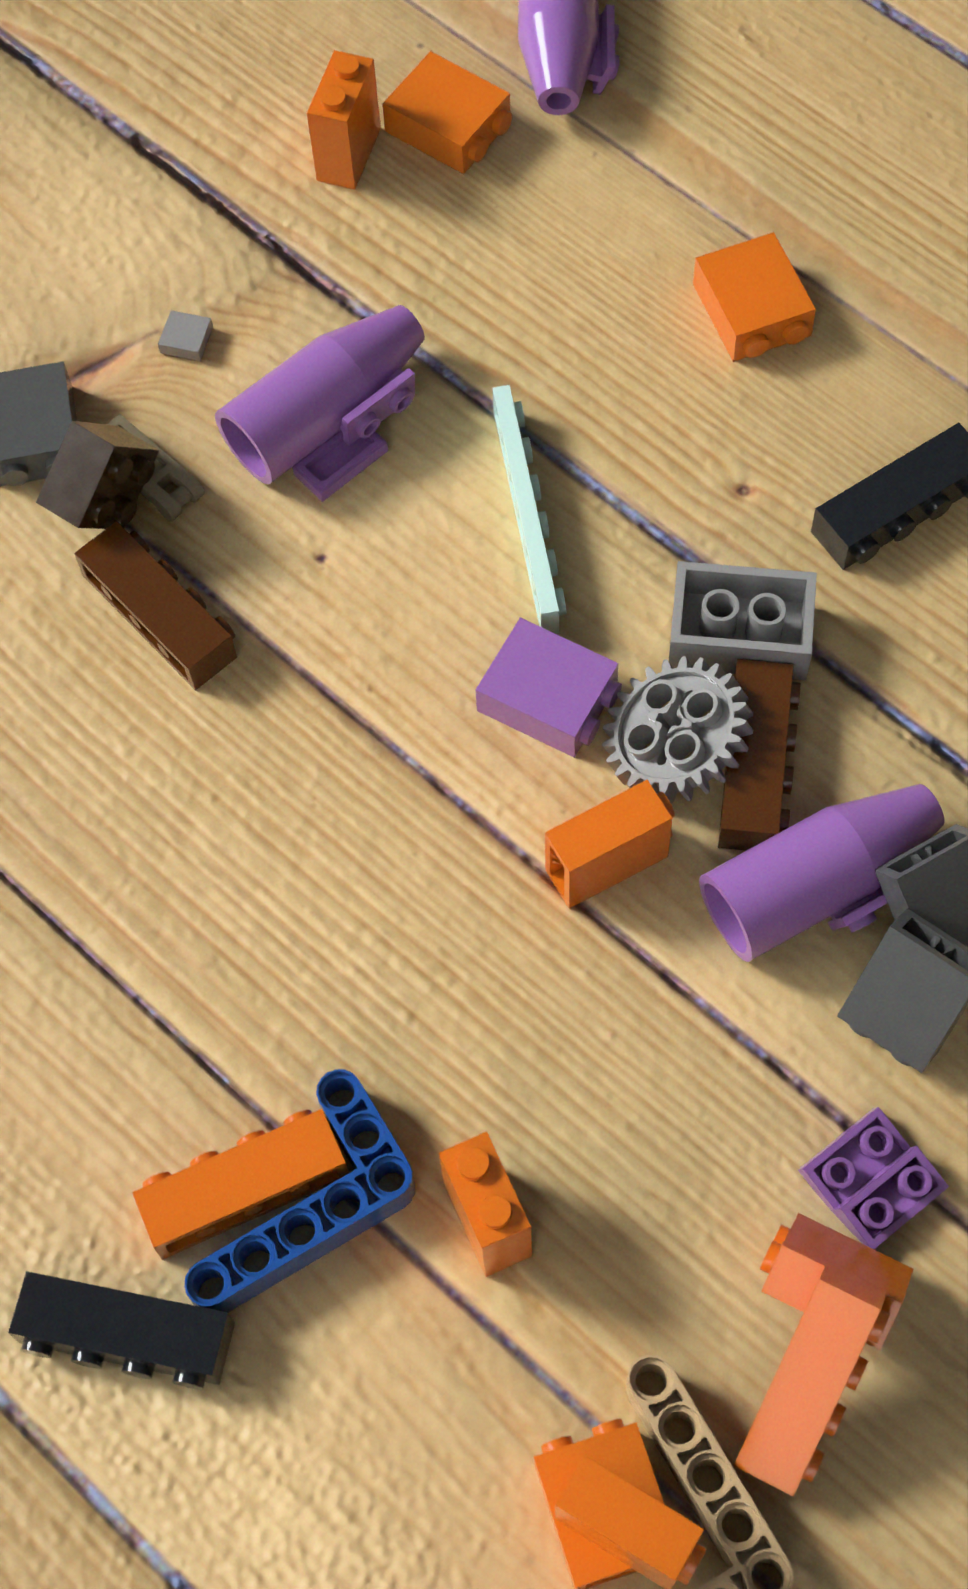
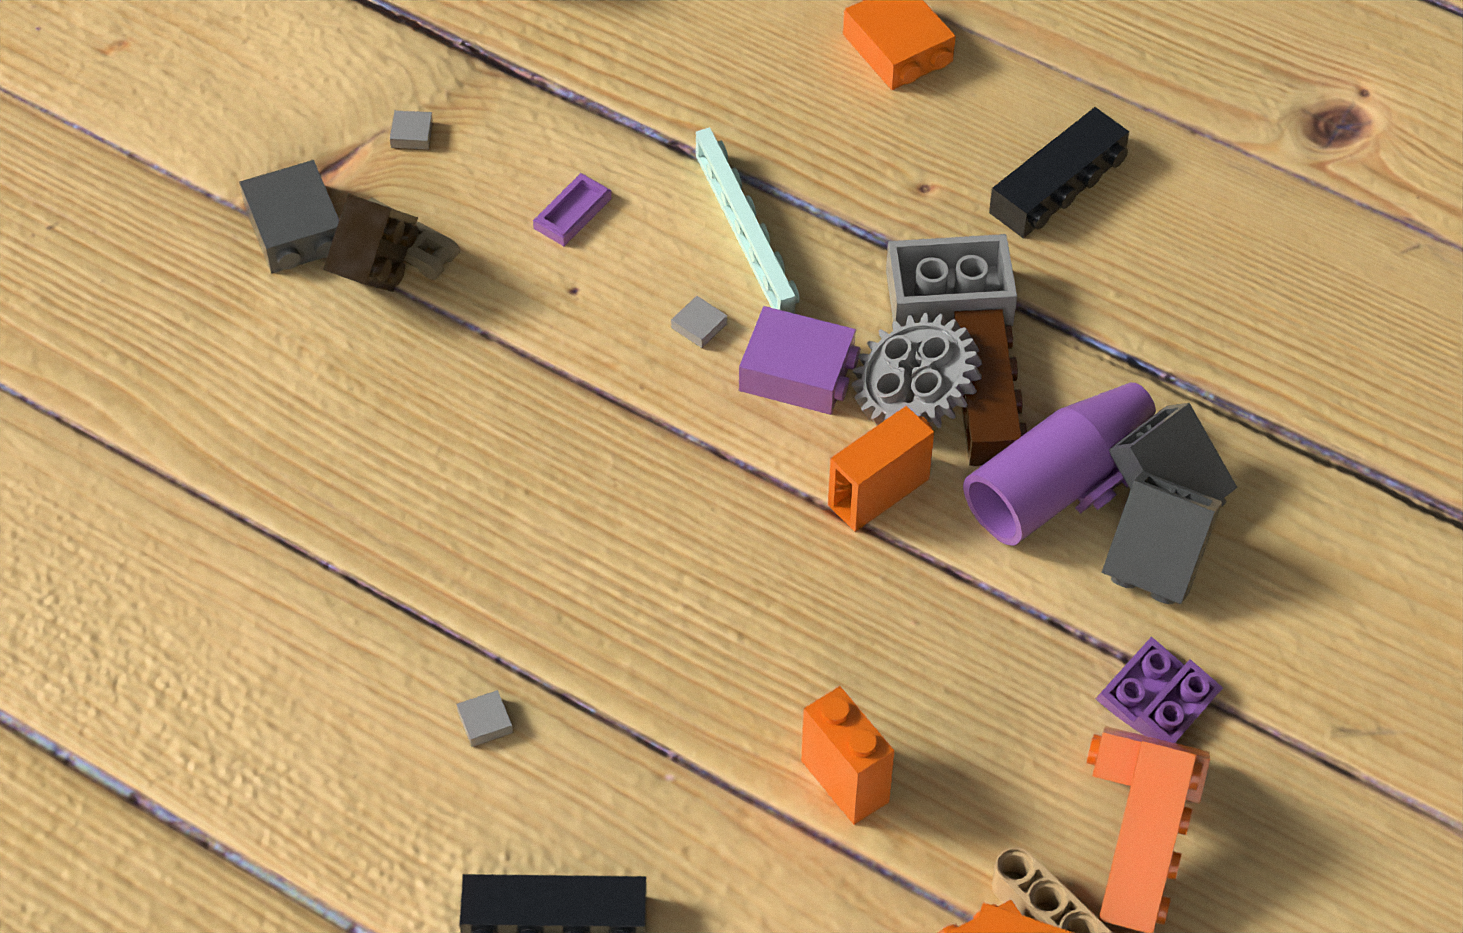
camera: 15 degrees left, 10 degrees down
reddish brown brick [74,521,237,691] -> none
orange brick [132,1109,349,1260] -> none
blue beam [184,1069,415,1312] -> none
medium lavender piece [215,305,425,484] -> none
none -> light grey tile [456,690,513,747]
none -> light grey tile [671,296,727,348]

